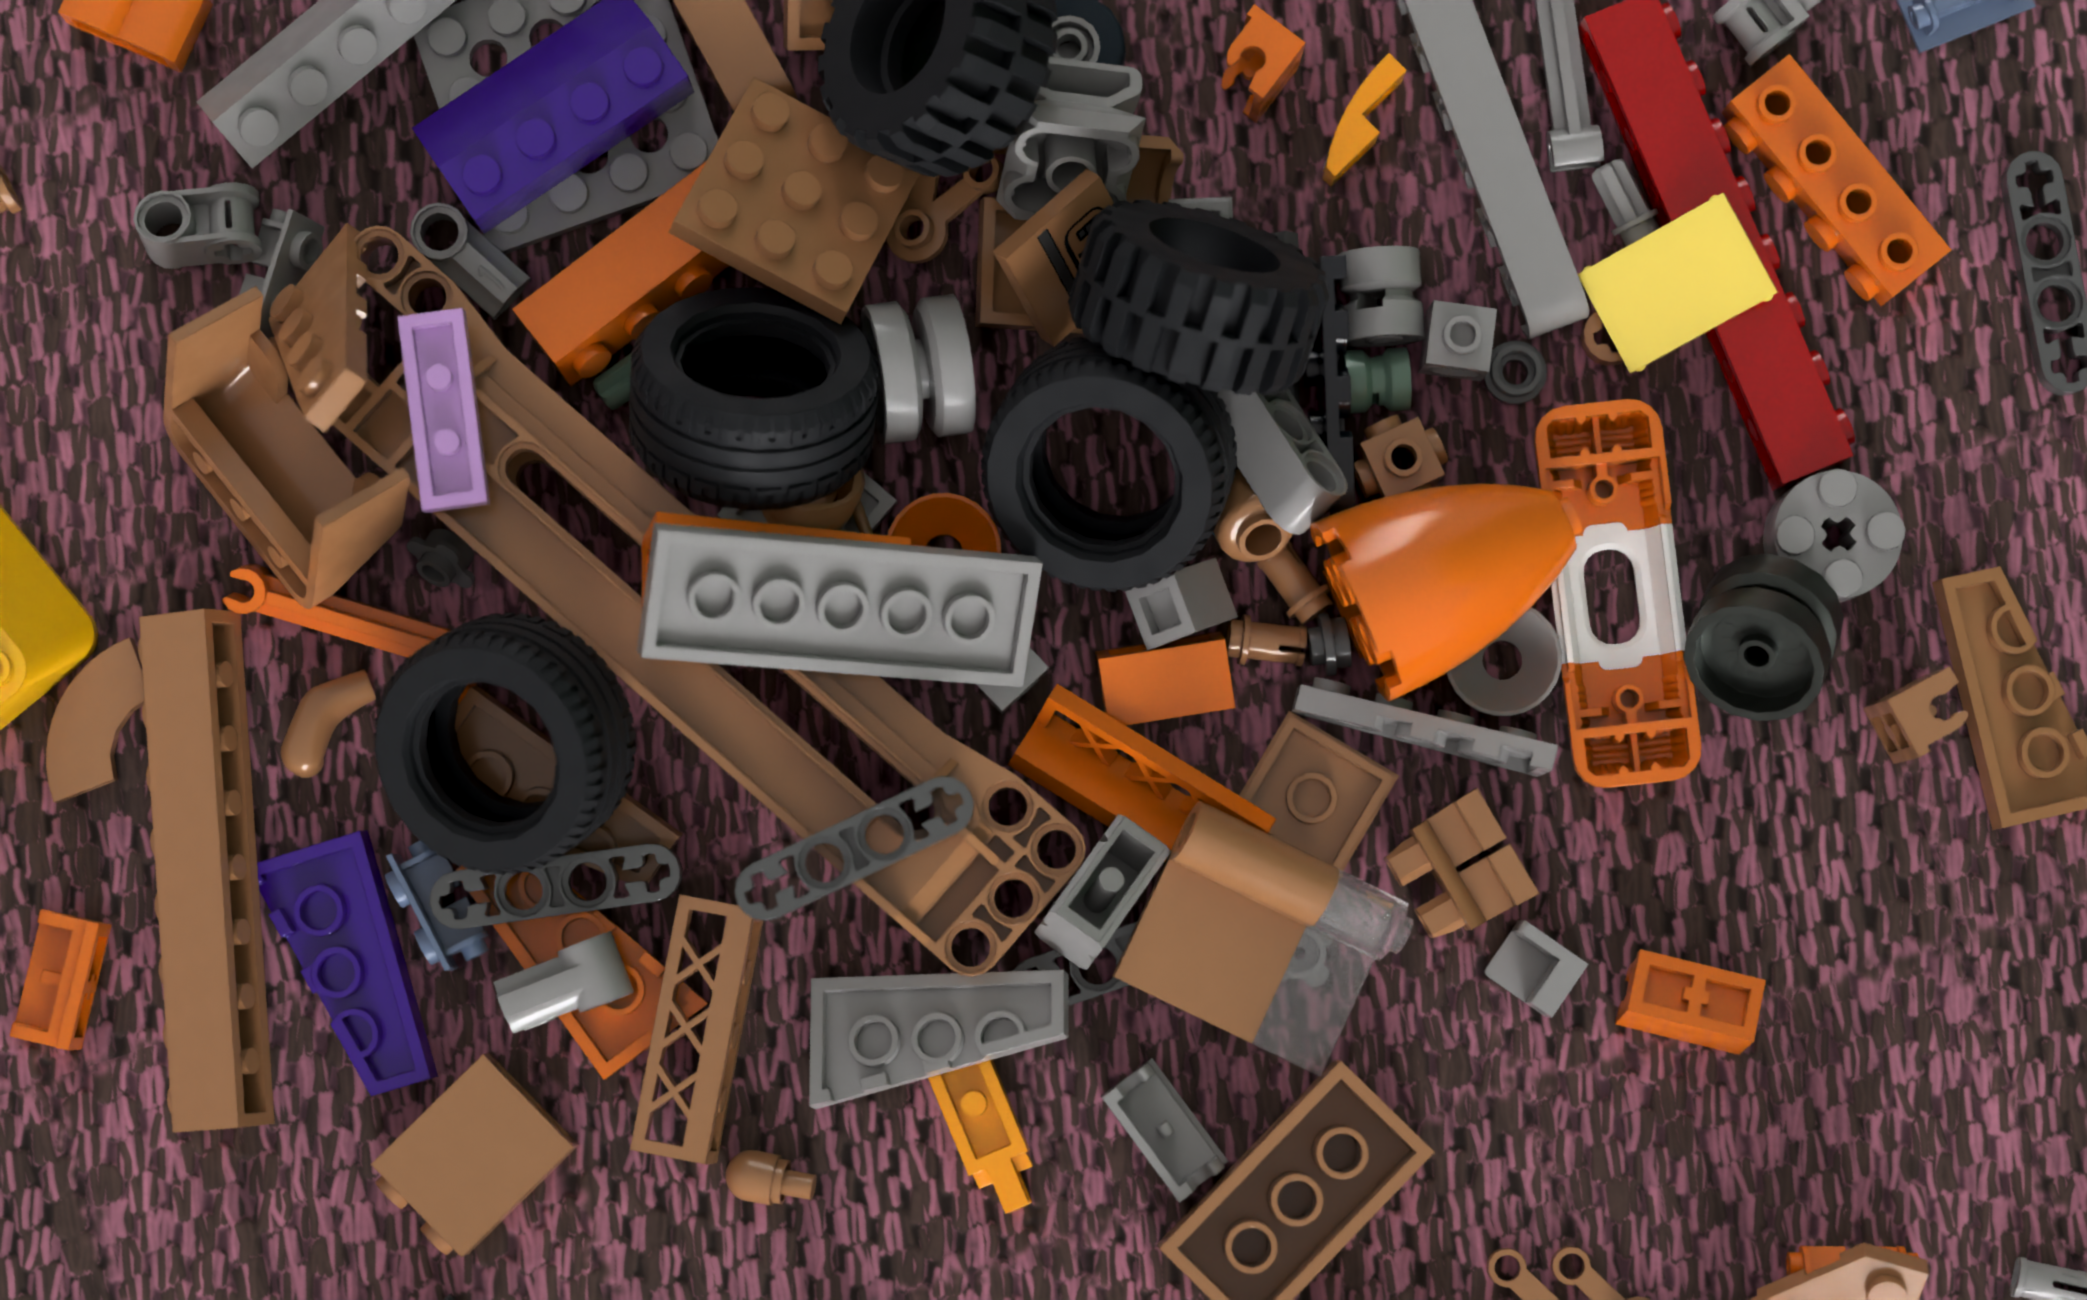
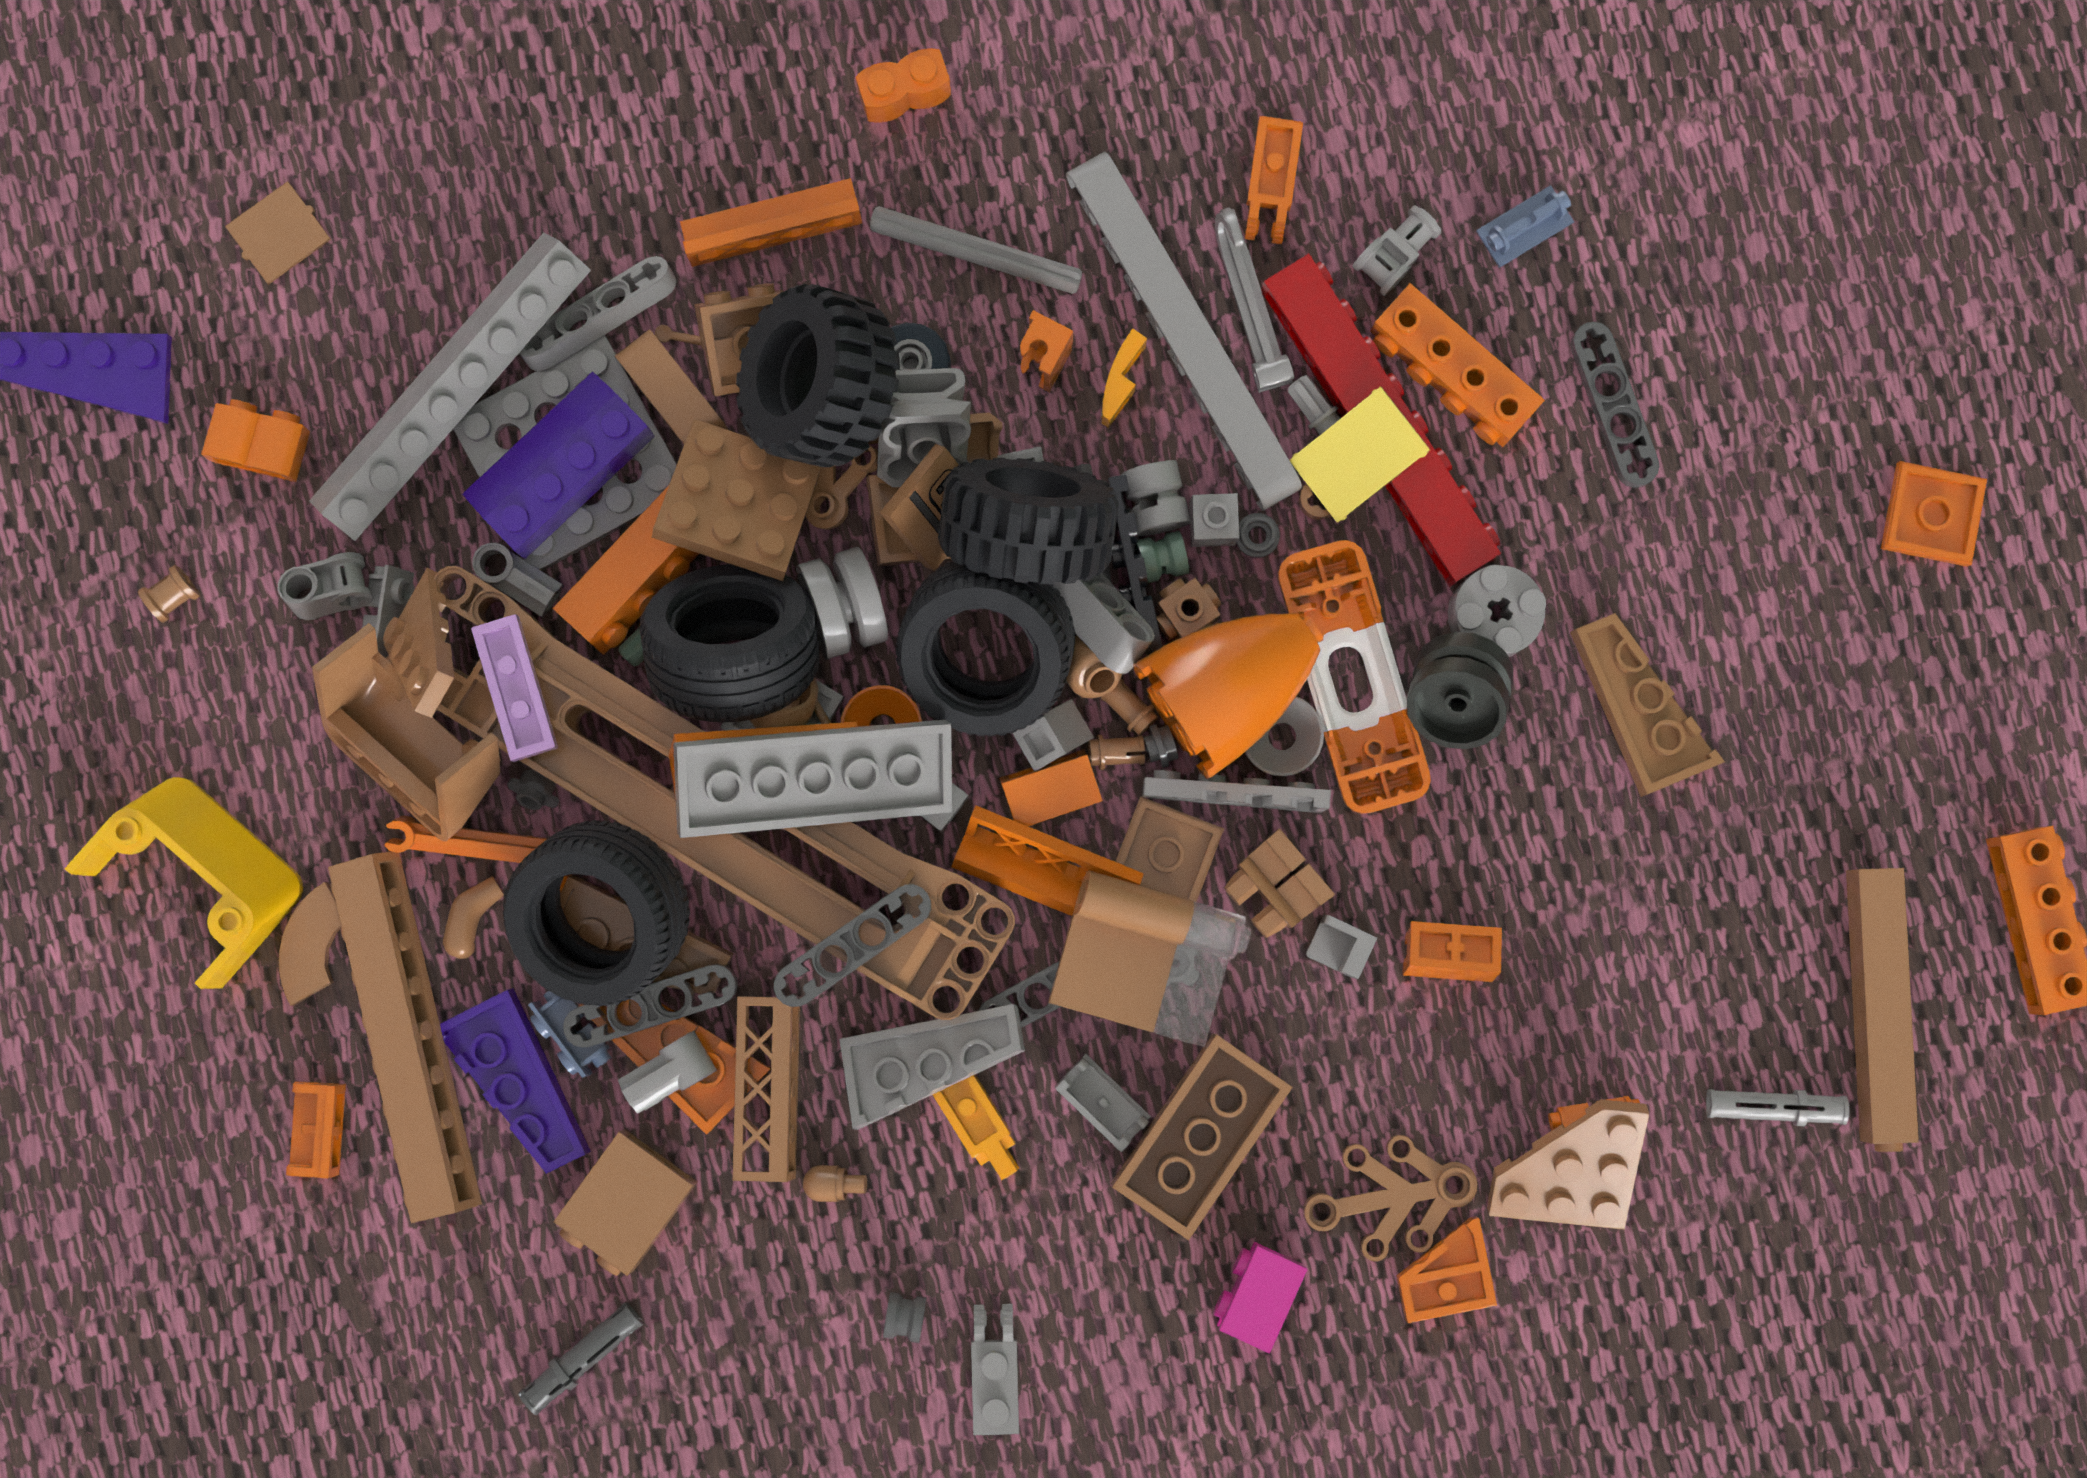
camera: 10 degrees left, 0 degrees up
light grey brick [1034,814,1171,970] -> none
medium nougat hinge [1863,666,1968,764] -> none

